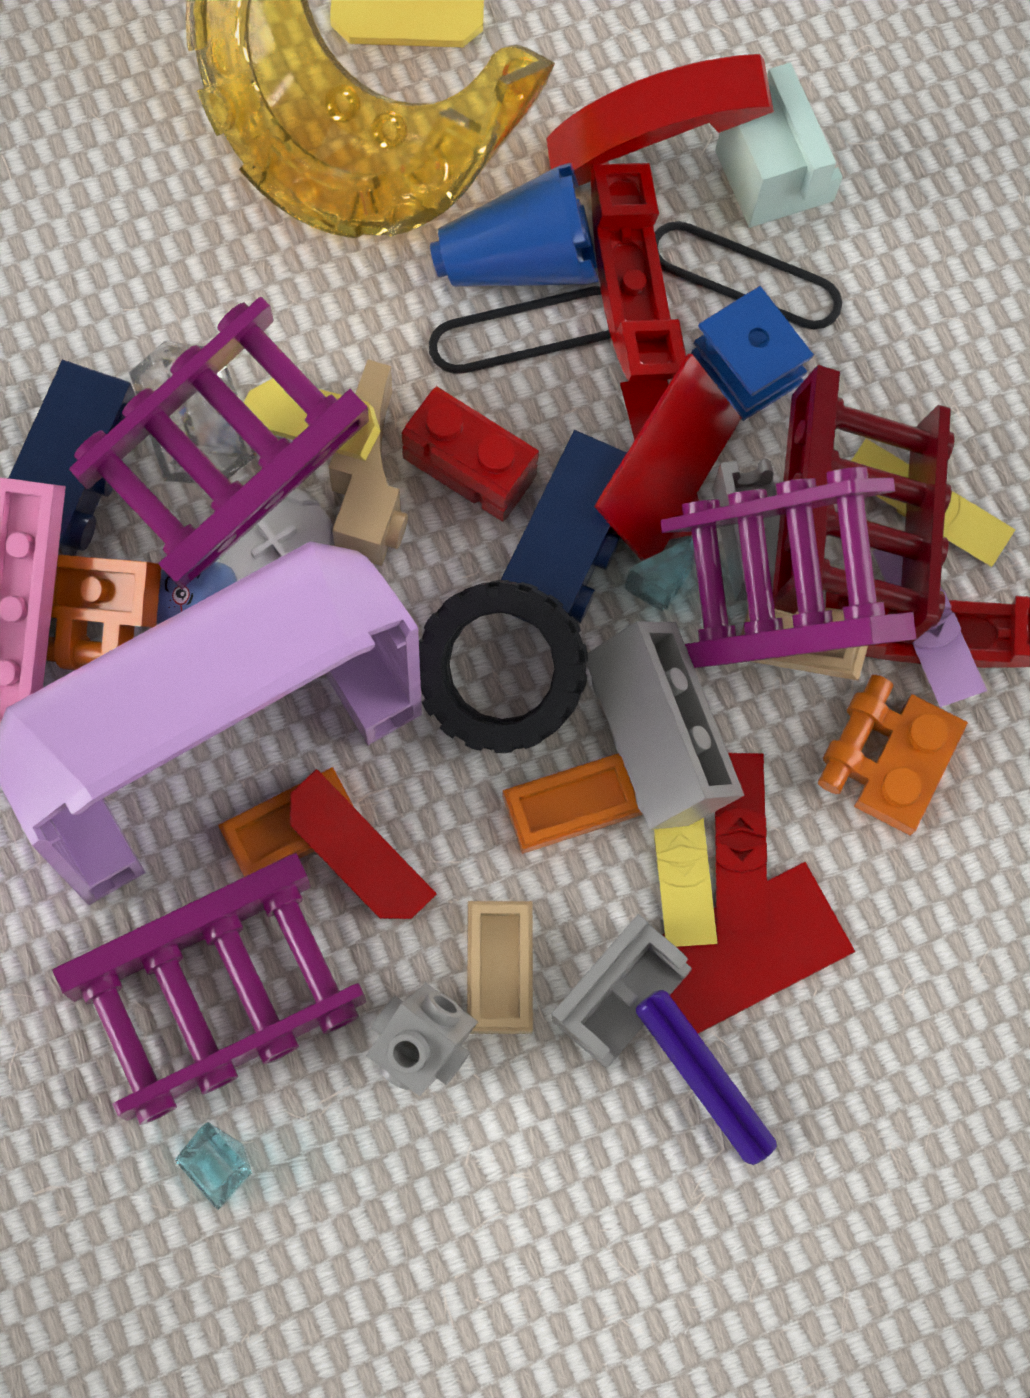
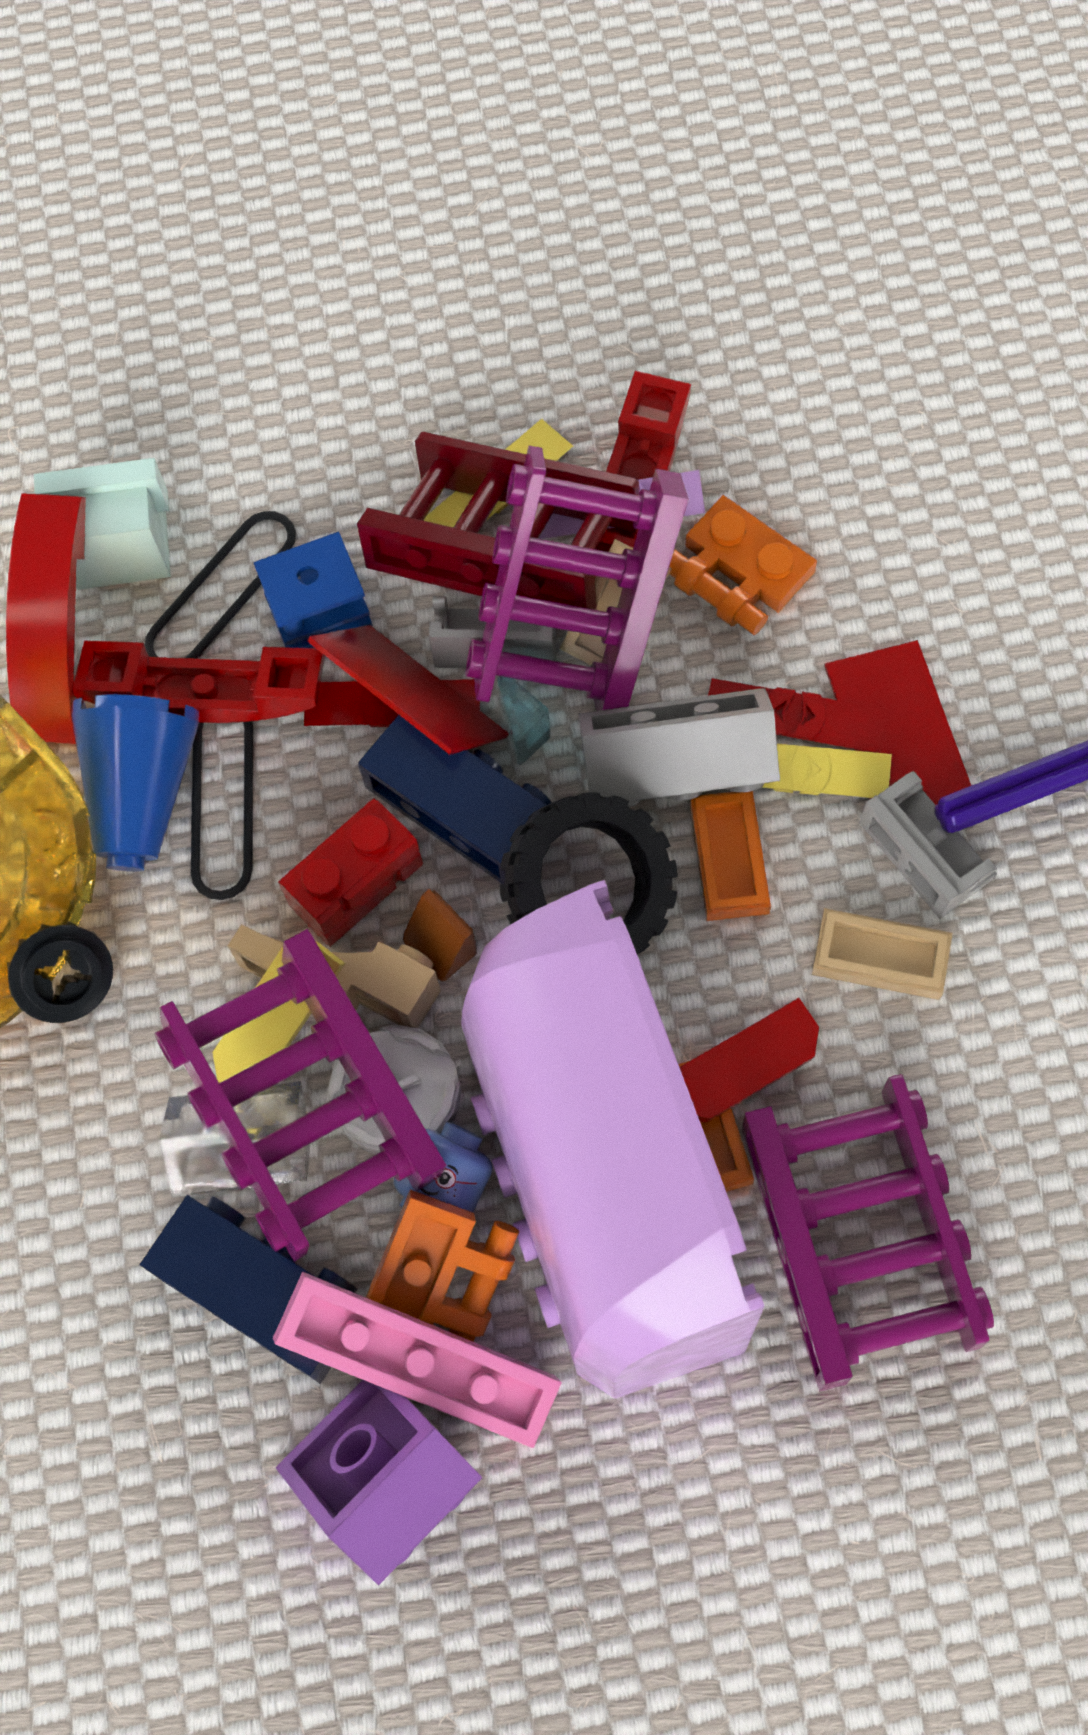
camera: 65 degrees left, 5 degrees down
clear light blue slope [175,1122,252,1210] -> none
light grey brick [366,982,478,1096] -> none
none -> black gear [7,921,113,1023]
none -> dark orange slope [403,888,477,982]

